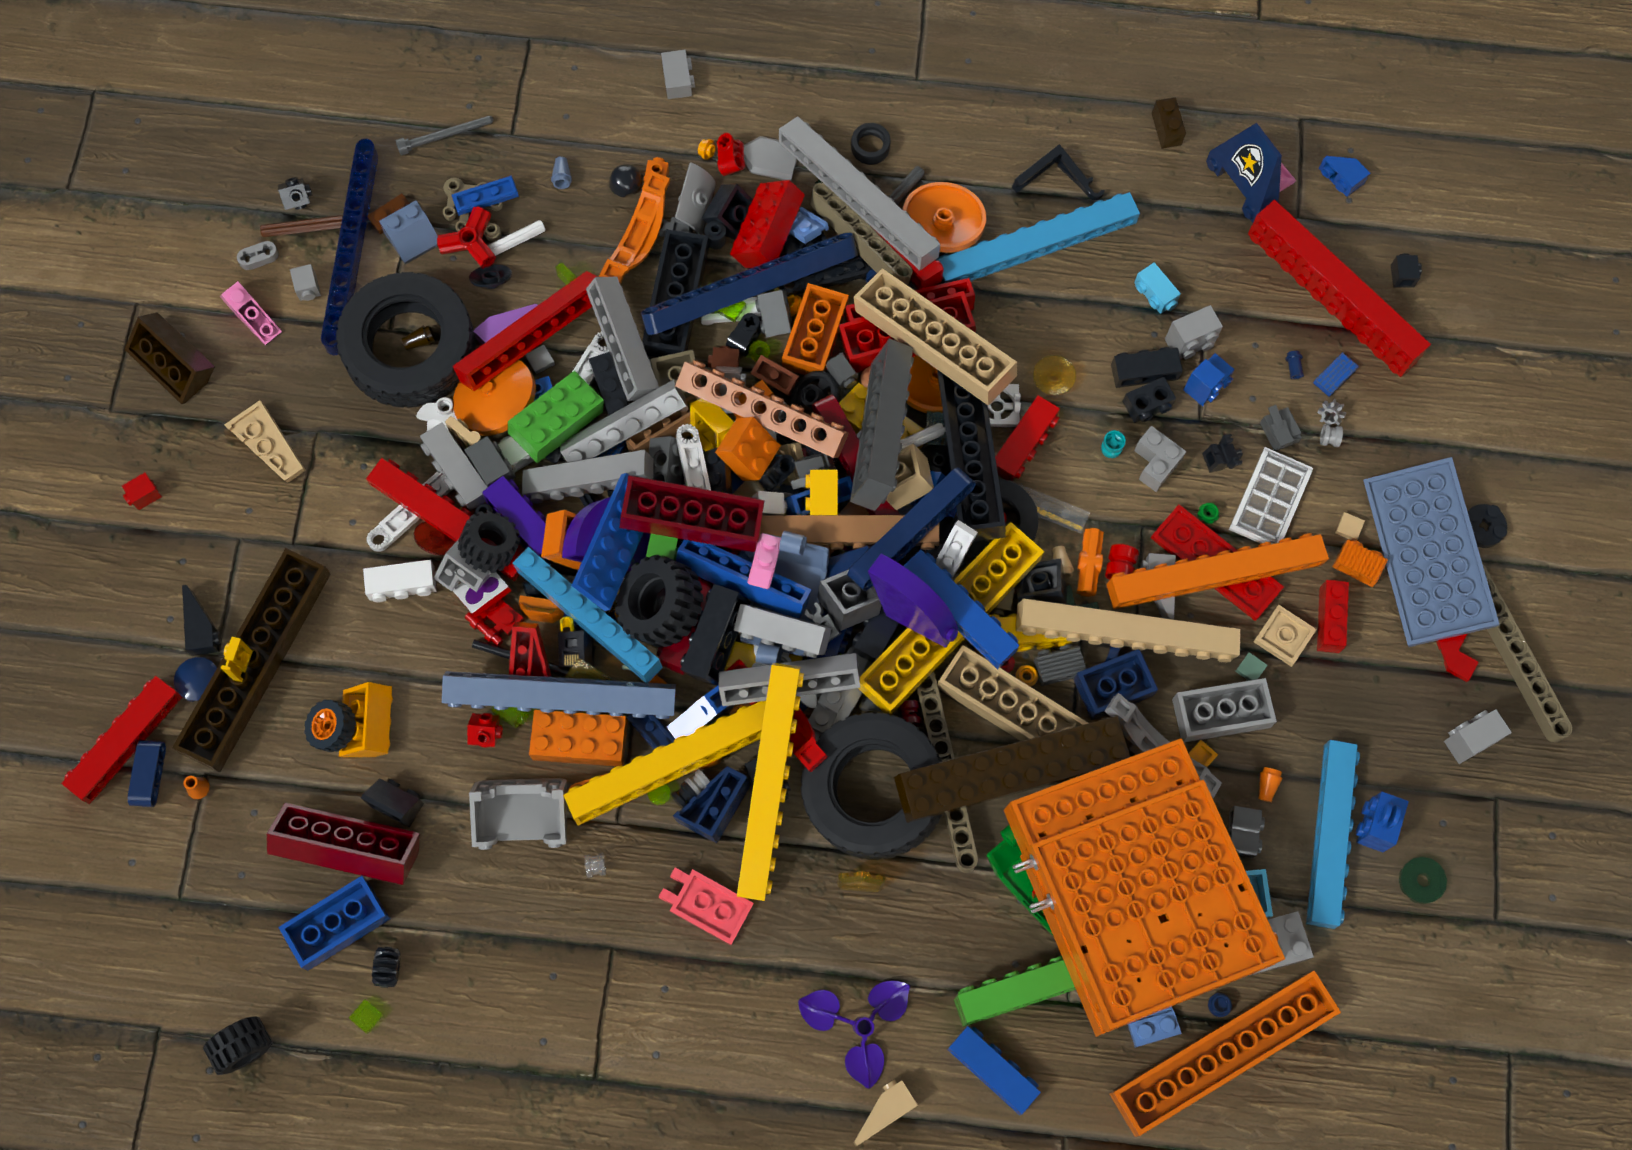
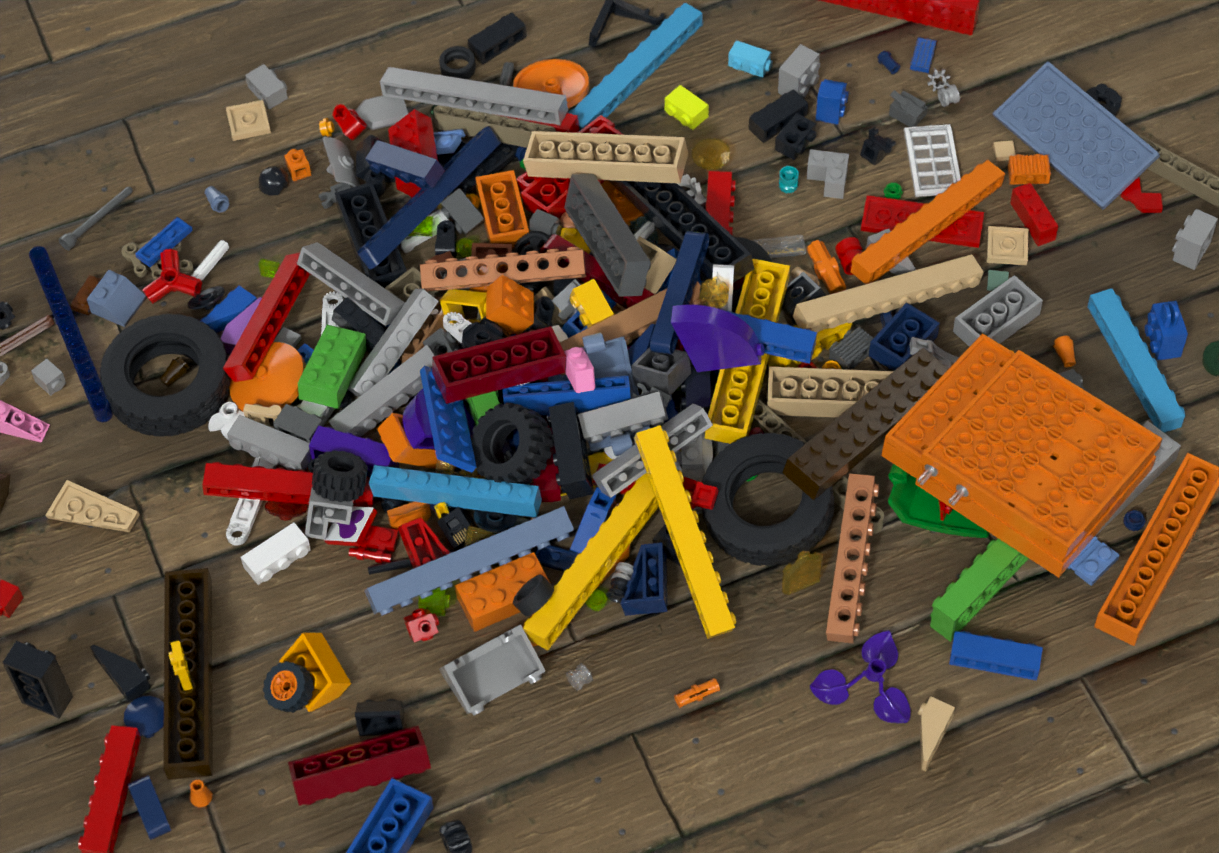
camera: 25 degrees left, 15 degrees down
orange piece [599,171,670,285] -> none
coral tile [659,868,754,945] -> none
none -> black brick [2,641,73,719]
none -> blue slope [200,286,257,333]
none -> tan plate [226,100,271,141]
none -> dark blue brick [365,140,445,189]
none -> black plate [462,322,503,349]
none -> black brick [468,12,527,65]
none -> black dish [474,510,516,532]
none -> black tyre [513,575,554,616]
none -> neon yellow brick [665,85,708,130]
none -> orange pin [674,678,720,708]
none -> clear yellow brick [699,276,729,309]
none -> nougat brick [826,474,879,644]

